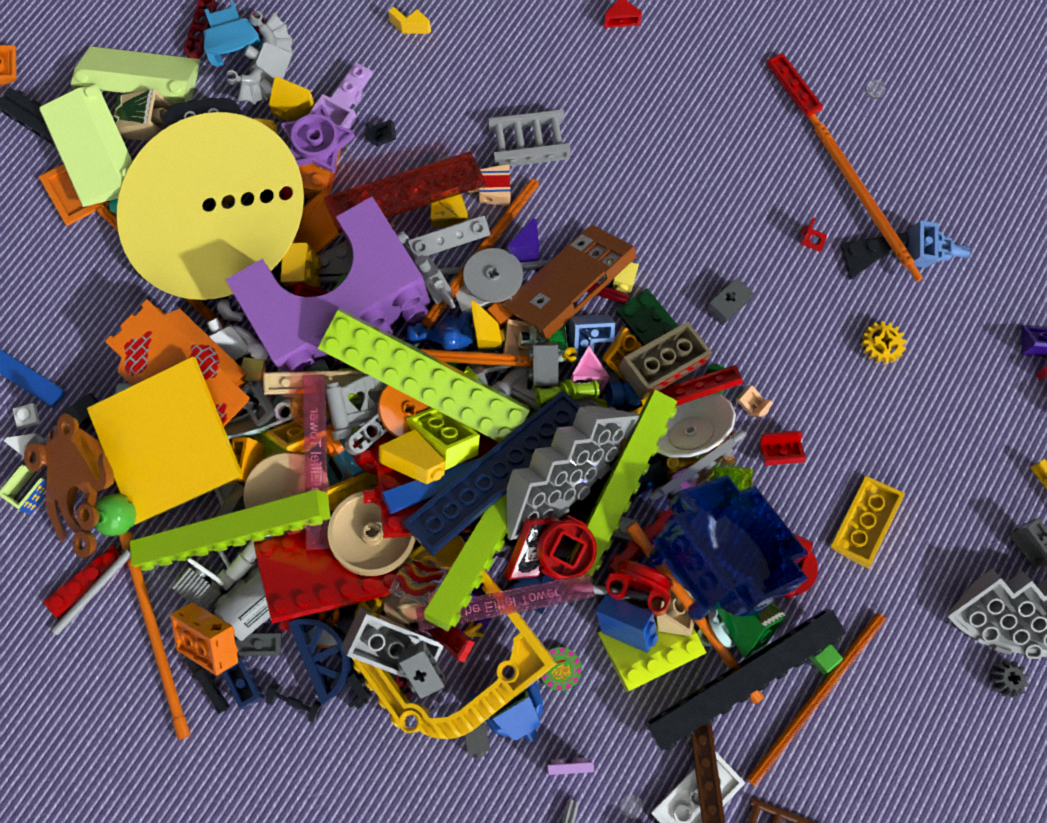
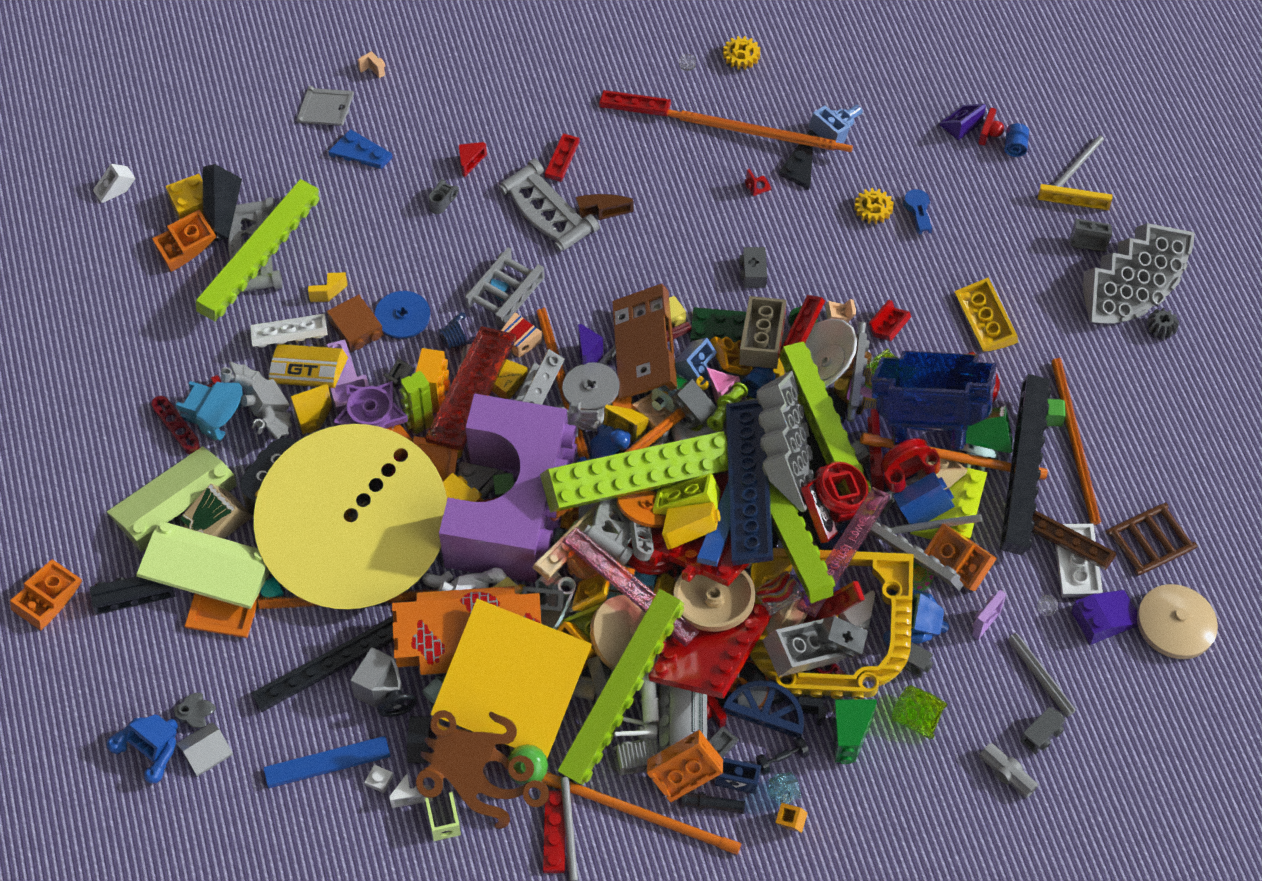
camera: 45 degrees left, 15 degrees down
none -> white plate [251,314,328,347]
none -> black plate [251,617,394,712]
none -> yellow slope [269,344,348,388]
none -> dark orange brick [327,294,383,352]
none -> light grey piece [351,647,417,717]
none -> blue piece [375,291,430,339]
none -> lime brick [399,371,434,434]
none -> light orange brick [415,348,450,414]
none -> dark grey piece [429,179,459,214]
none -> dark blue piece [438,312,478,350]
none -> dark azure tile [491,279,509,301]
none -> light grey piece [499,158,600,252]
none -> red plate [545,133,580,182]
none -> reddish brown slope [576,194,634,220]
none -> yellow gear [723,36,760,70]
none -> clear light blue brick [767,772,802,805]
none -> light orange brick [775,803,807,833]
none -> green slope [832,699,877,765]
none -> white slope [839,590,875,630]
none -> light grey plate [855,513,964,591]
none -> light grey piece [889,514,982,534]
none -> clear neon green slope [892,685,948,739]
none -> blue piece [903,189,932,235]
none -> orange slope [924,523,997,591]

